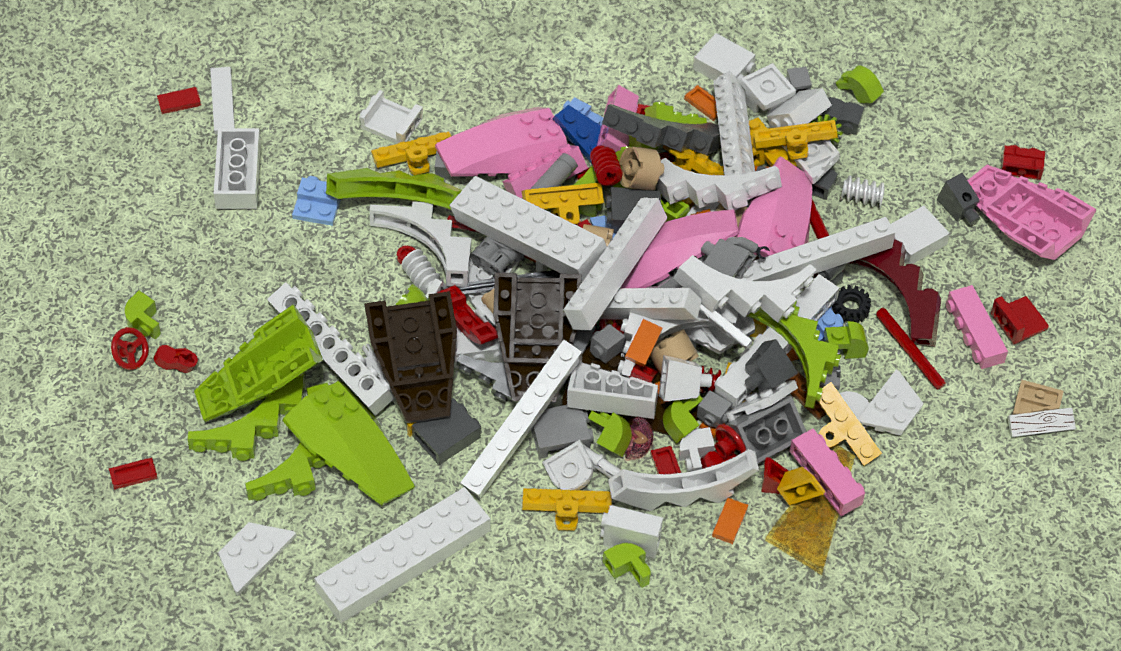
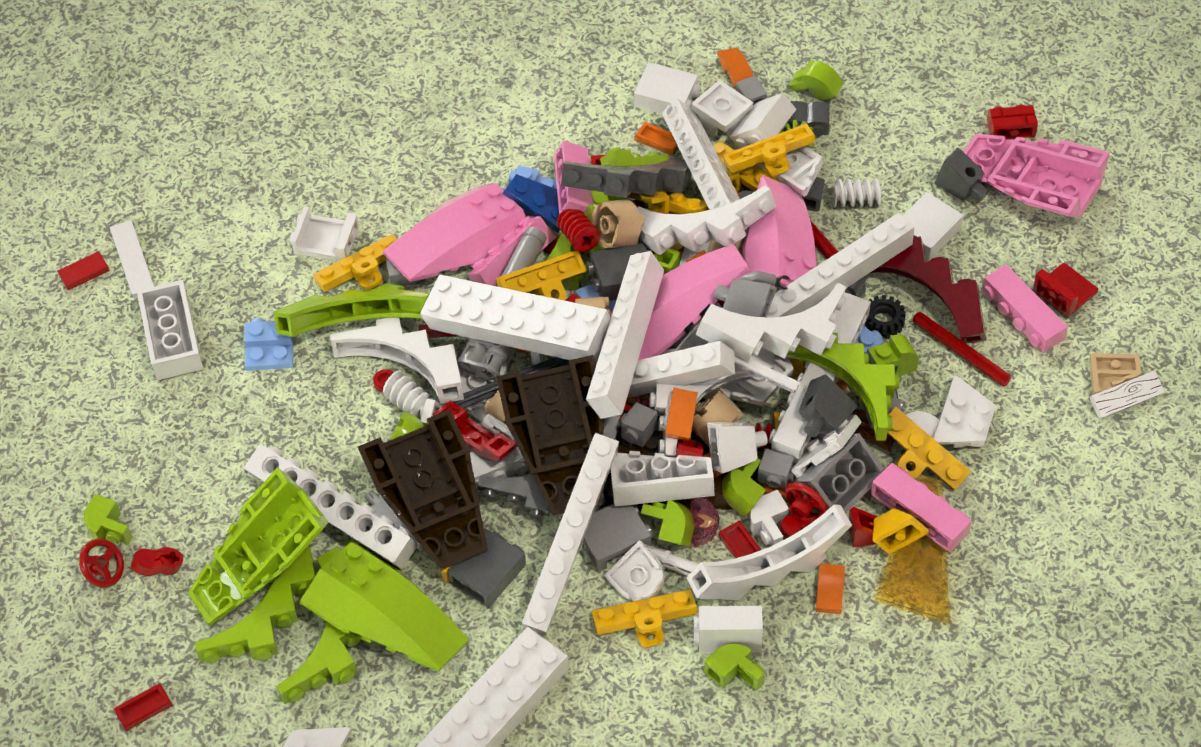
camera: 10 degrees left, 0 degrees up
none -> orange slope [717,47,754,88]

